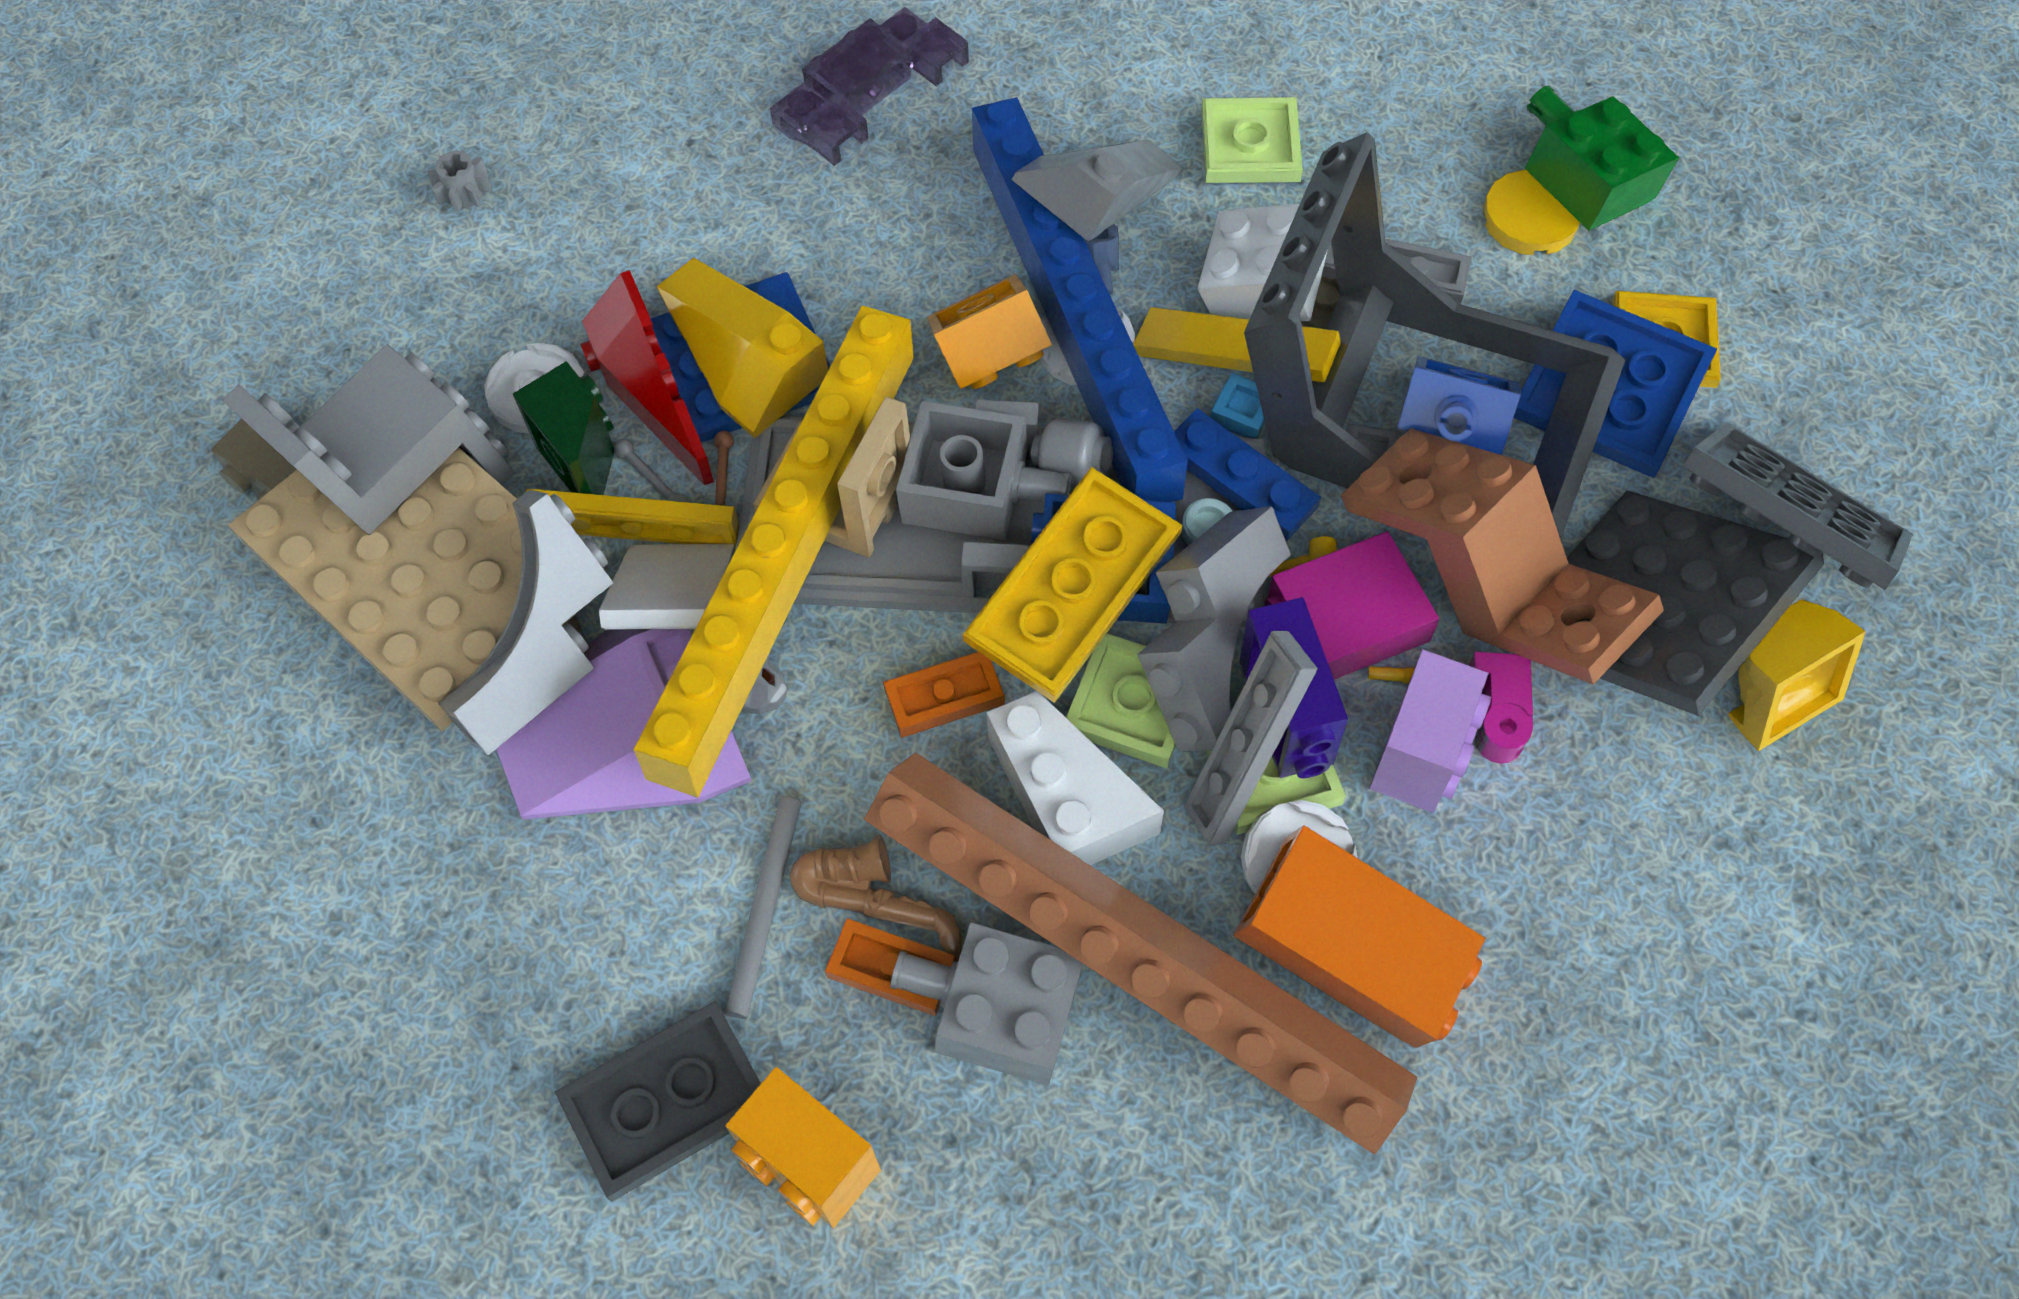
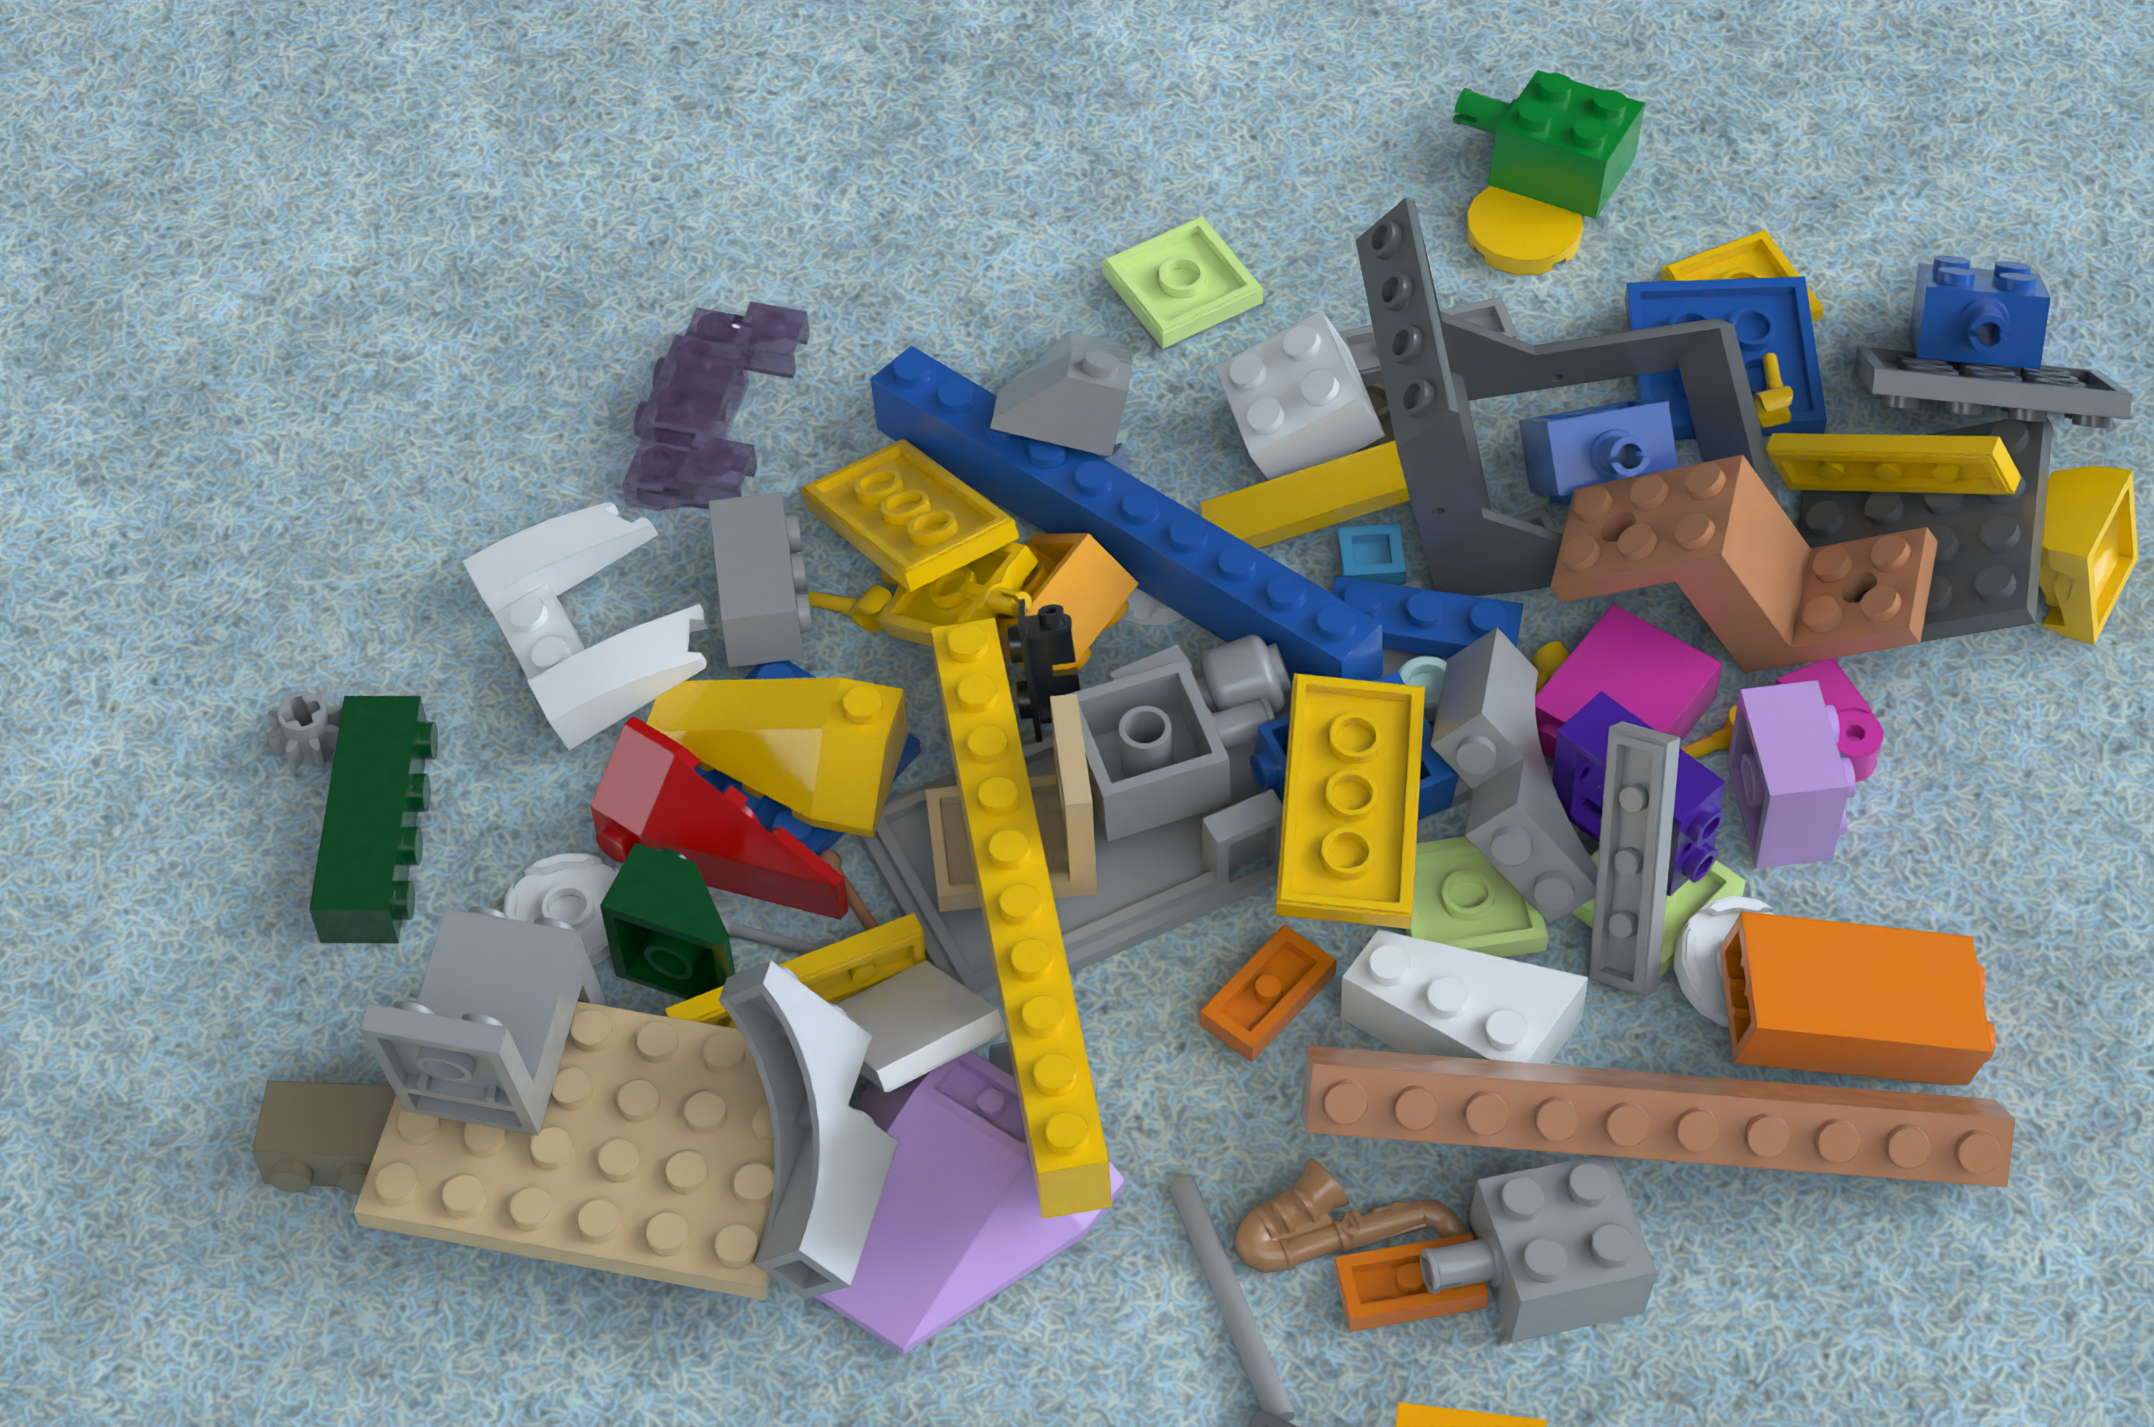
camera: 30 degrees left, 10 degrees down
none -> dark green brick [309,696,438,943]
none -> white wedge [462,502,709,751]
none -> light grey brick [708,492,813,668]
none -> yellow tile [800,439,1020,592]
none -> yellow hand [808,584,892,632]
none -> yellow plate [875,542,1039,647]
none -> black hinge [1007,599,1081,742]
none -> yellow hand [1753,353,1793,428]
none -> yellow tile [1765,433,2021,495]
none -> blue brick [1910,256,2051,370]

